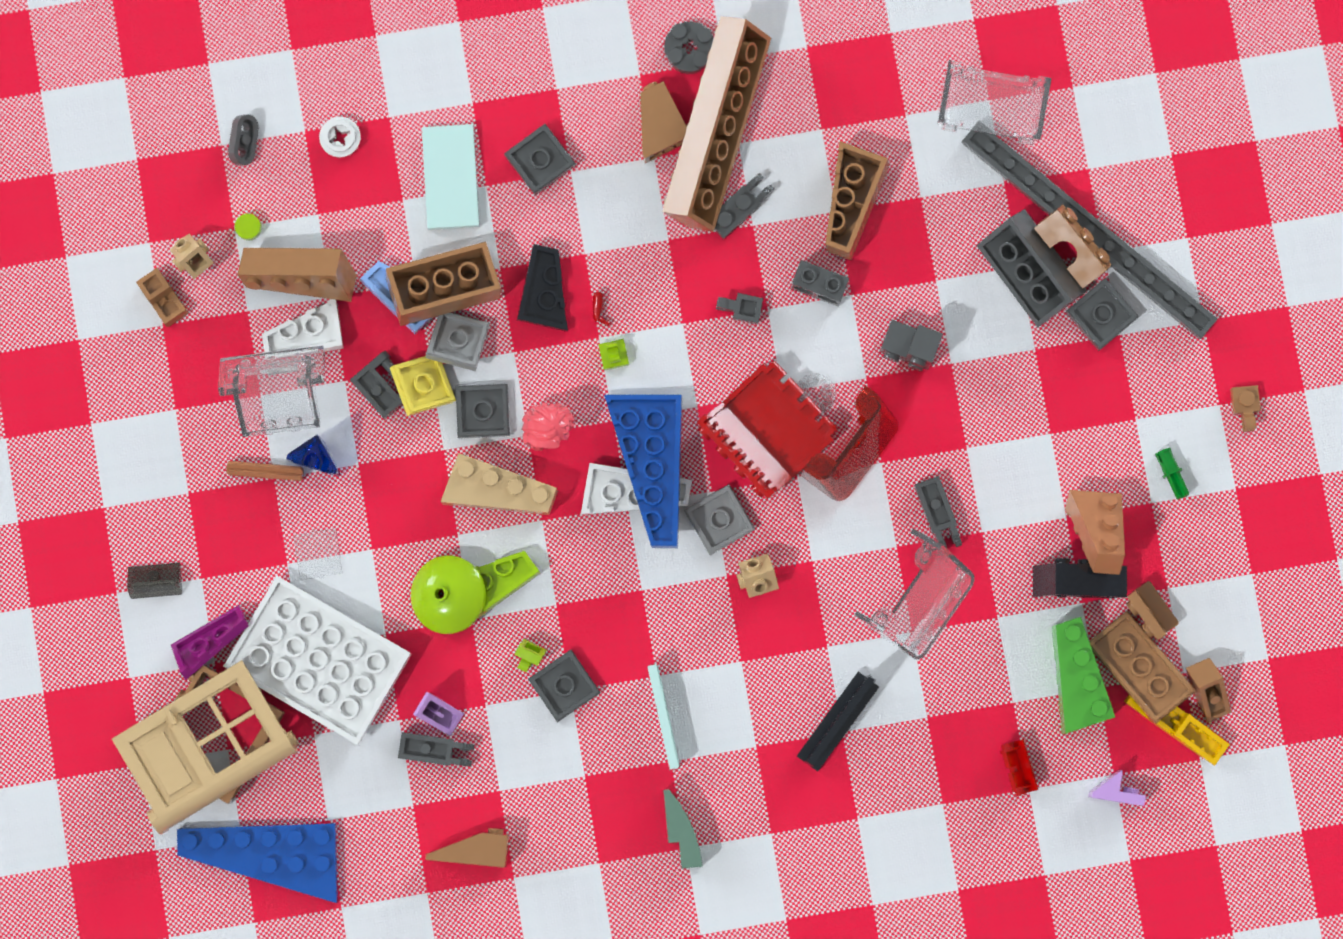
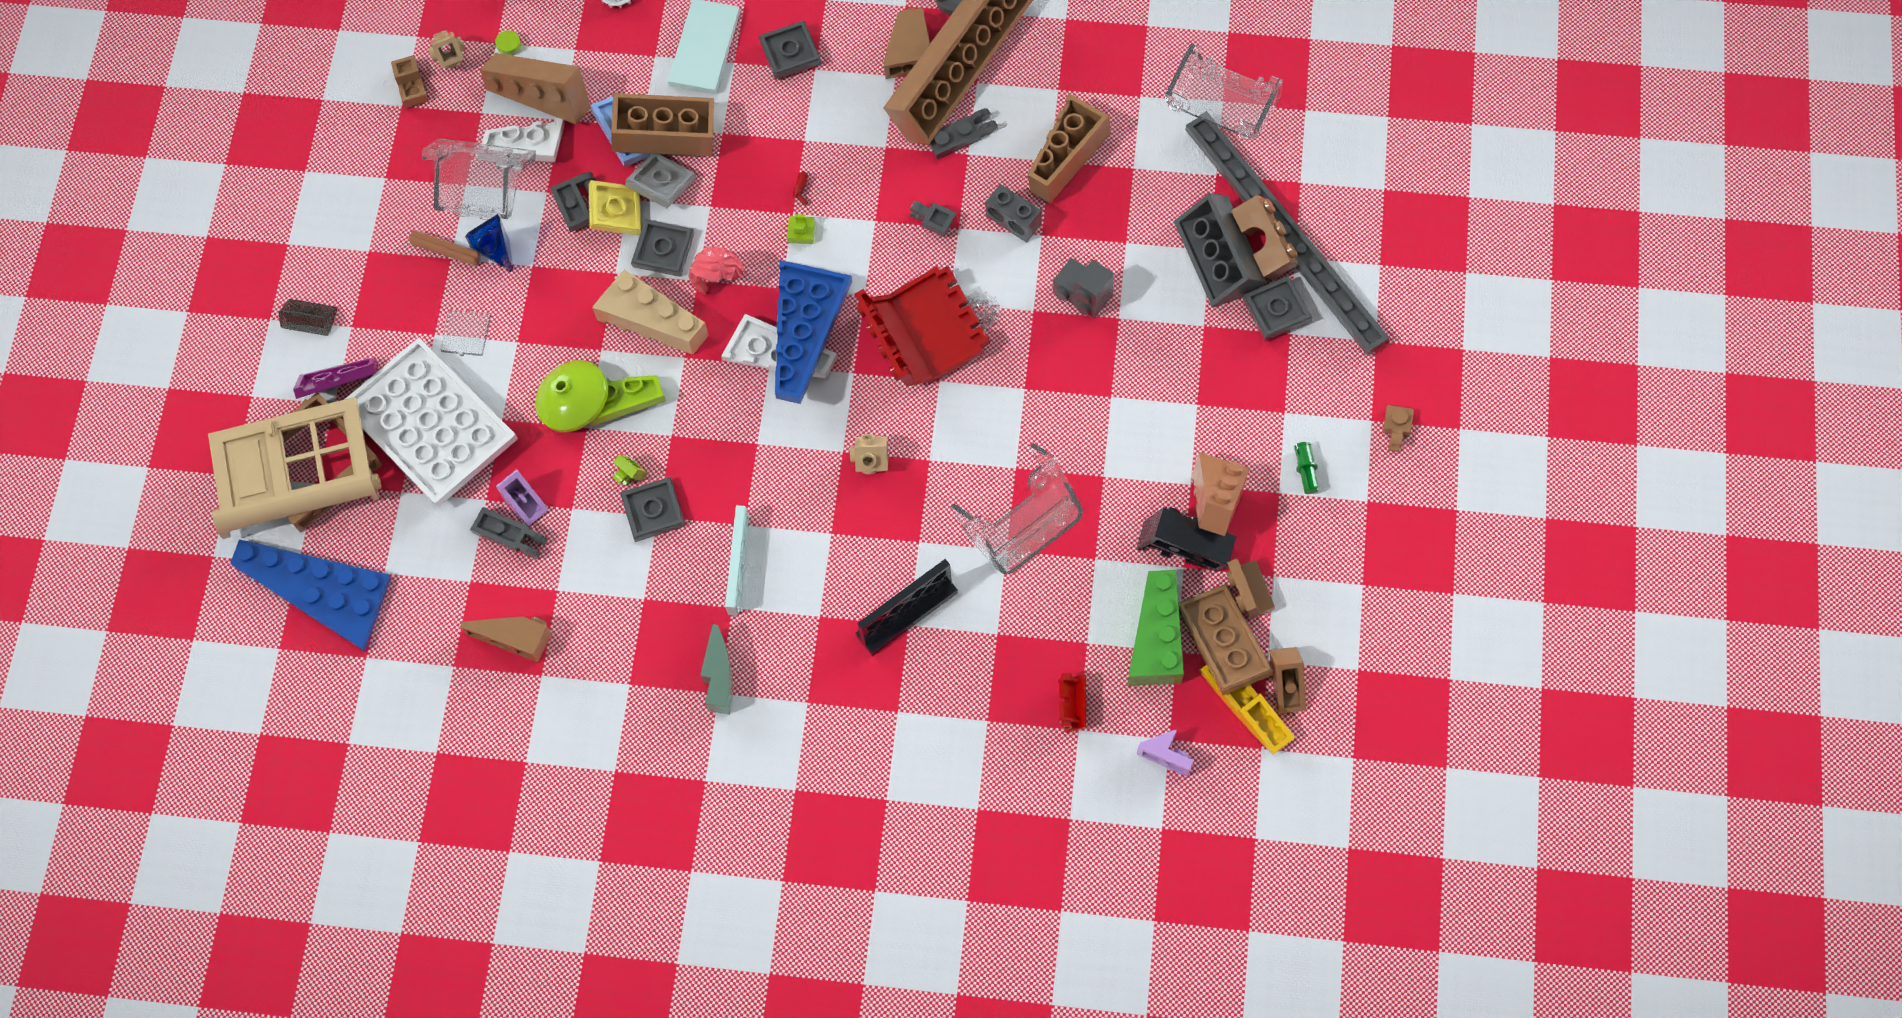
camera: 20 degrees right, 15 degrees down
black wing [517,244,568,332] -> none
light grey tile [684,485,755,555] -> none
clear red windscreen [800,385,899,501] -> none
dark grey hinge [914,476,962,553] -> none

